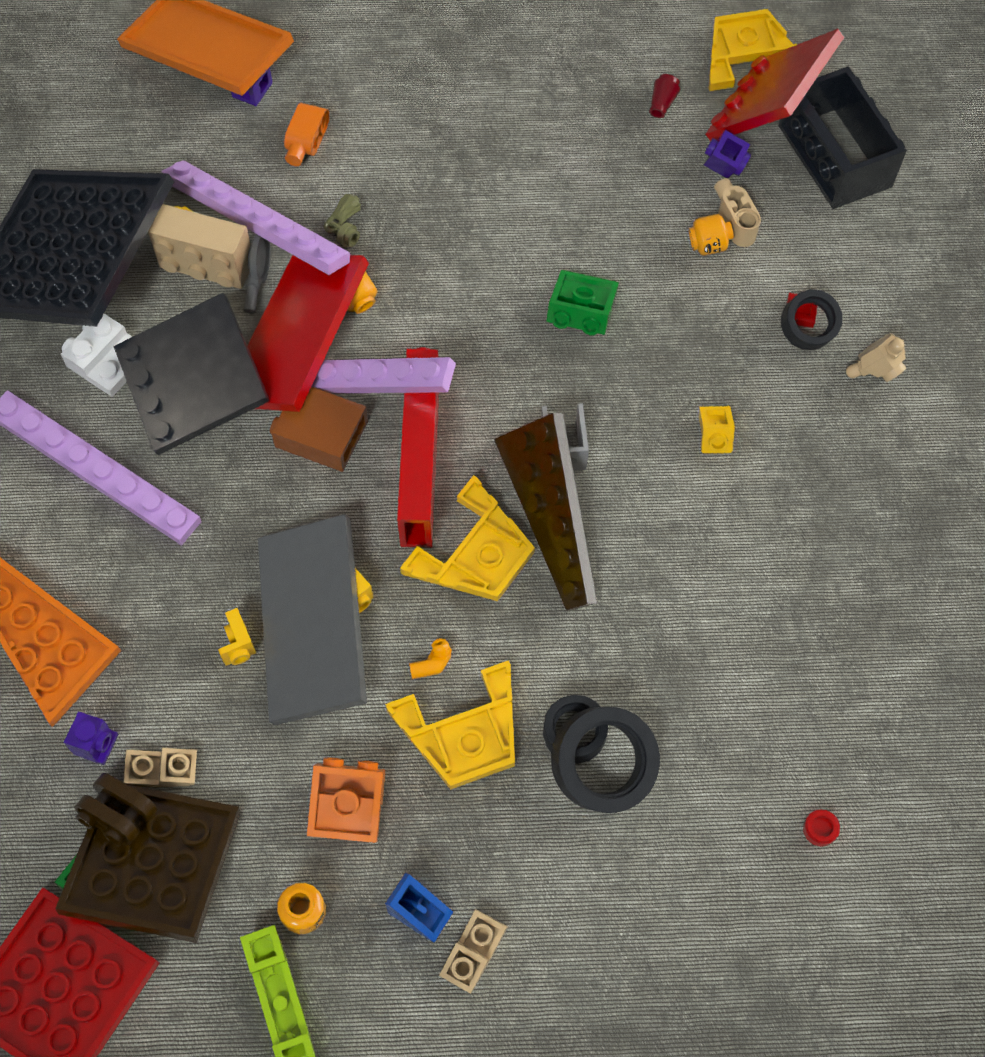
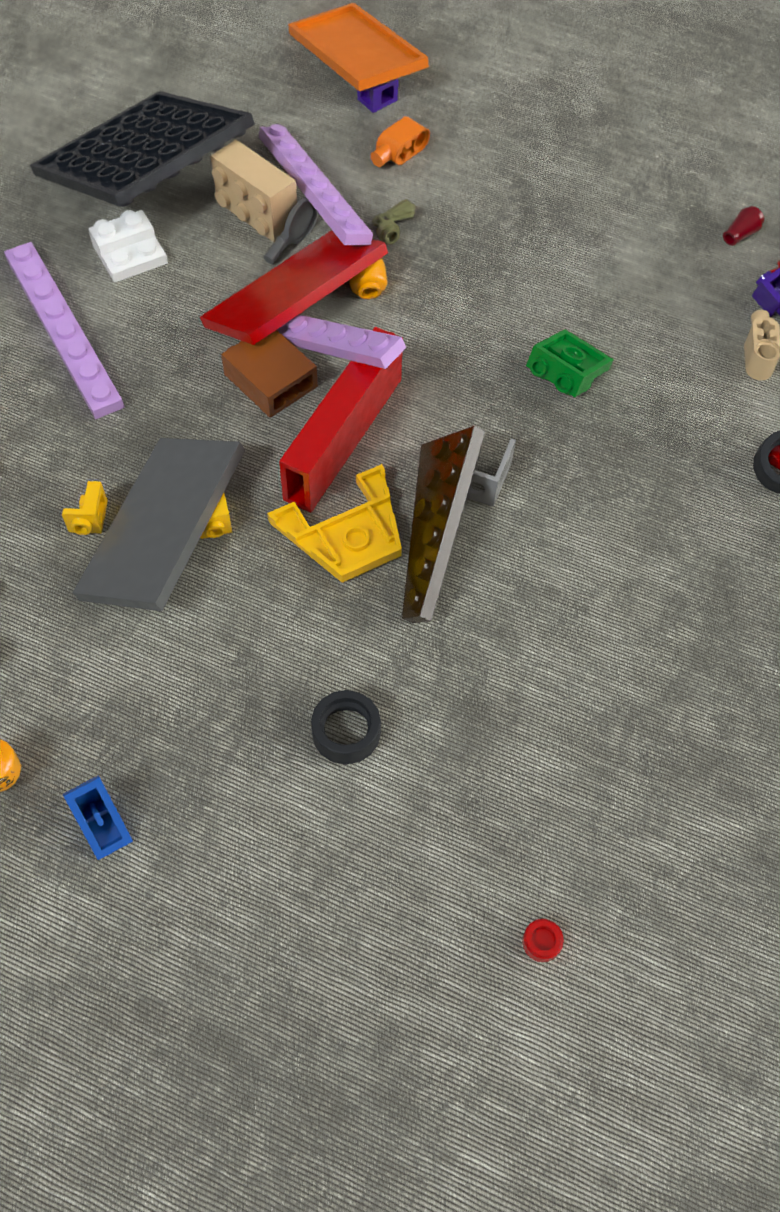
camera: 25 degrees right, 5 degrees down
black plate [113,293,270,455] -> none
orange plate [307,757,386,843] -> none
yellow wing [385,660,515,790] -> none
light orange arm [409,639,452,679] -> none
tan slope [439,909,508,994] -> none
black tyre [551,707,660,813] -> none
light orange head [689,214,734,256] -> none
yellow bracket [699,406,735,453] -> none

